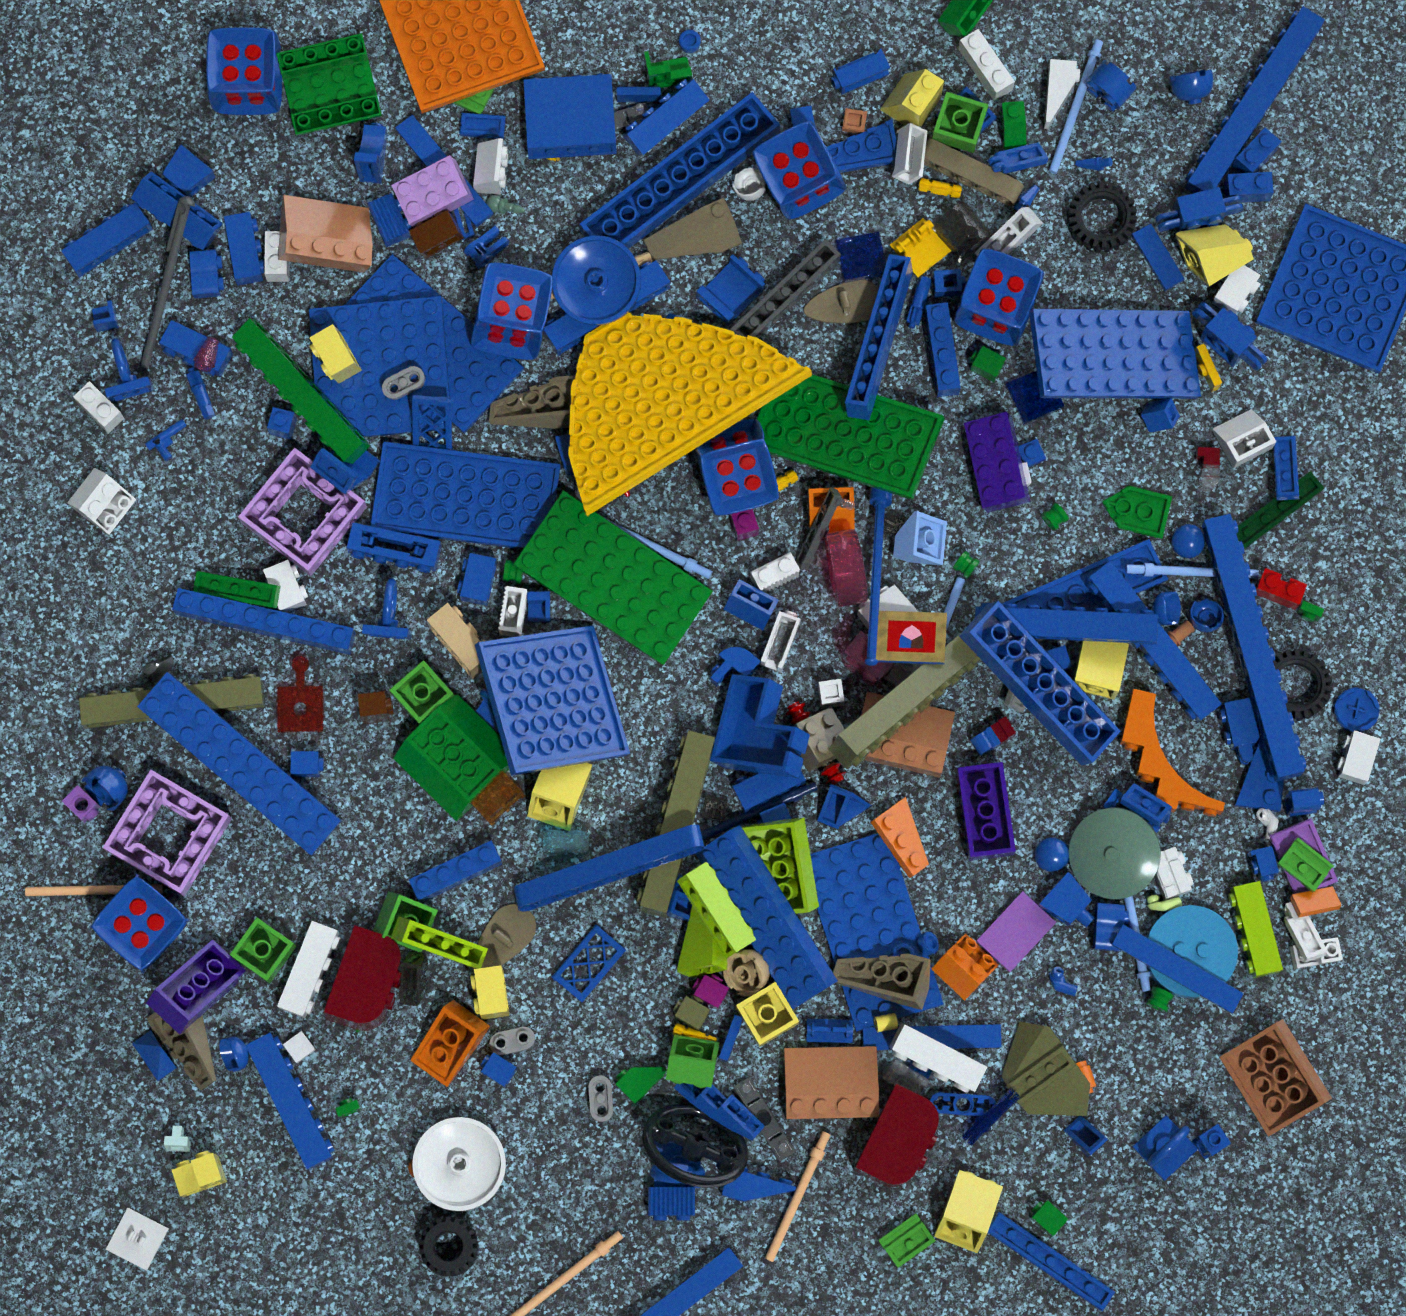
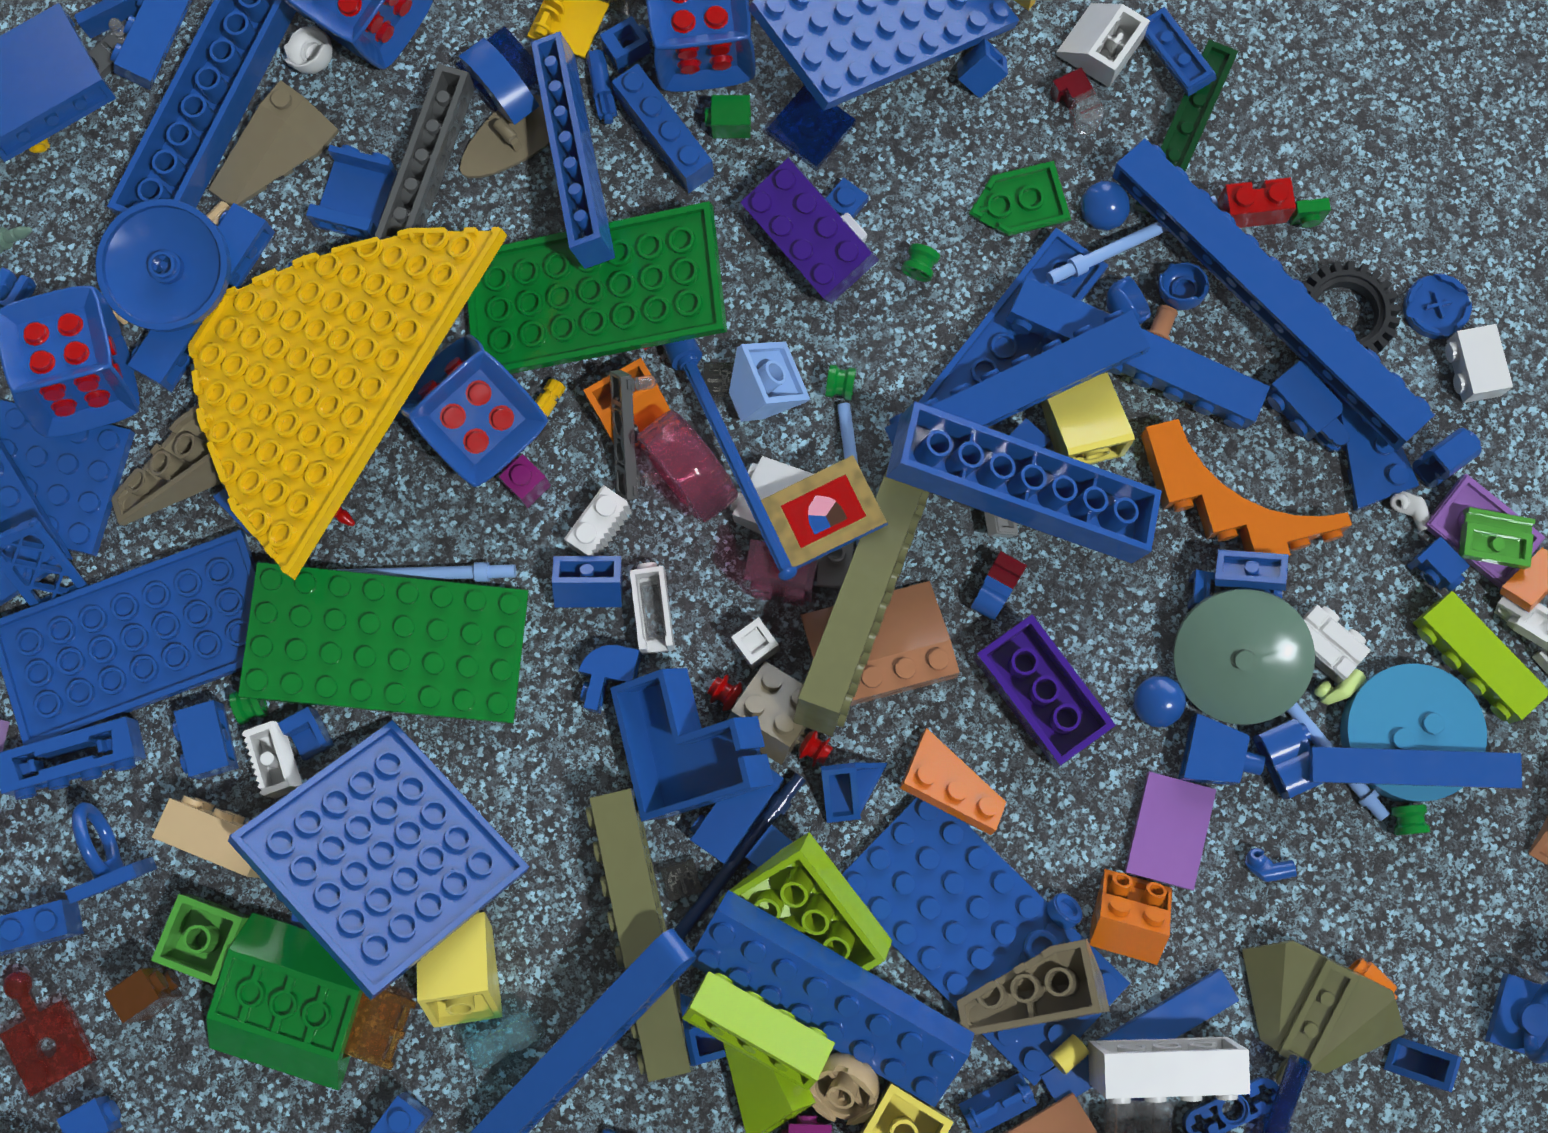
camera: 20 degrees left, 0 degrees up
none -> blue brick [458,38,539,125]

